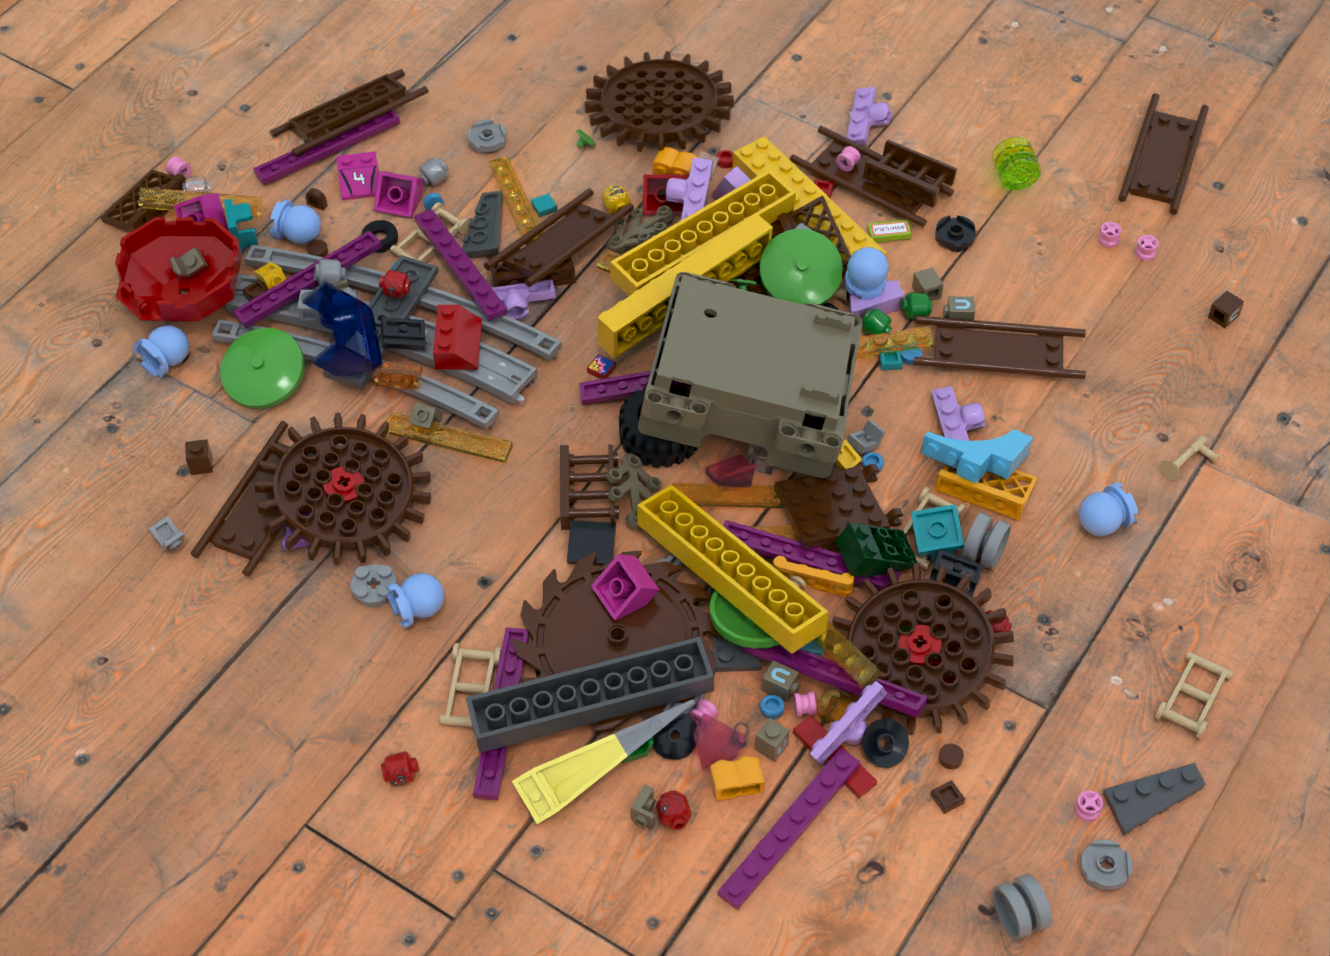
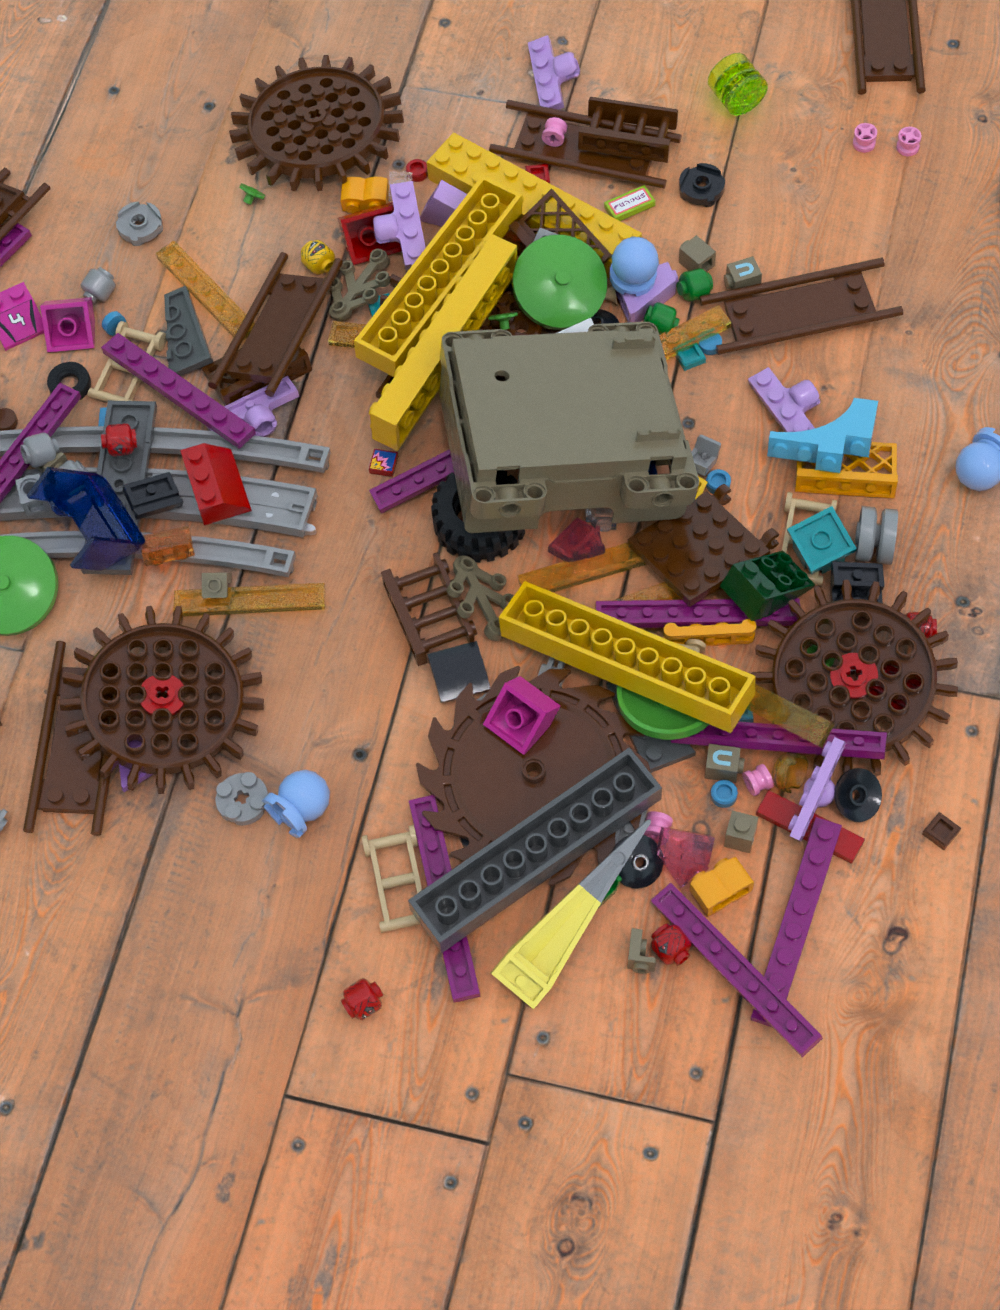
camera: 15 degrees left, 10 degrees up
teal tile [531,193,557,217] -> none
reddish brown tile [938,743,964,769] -> none
none -> magenta plate [651,883,823,1058]

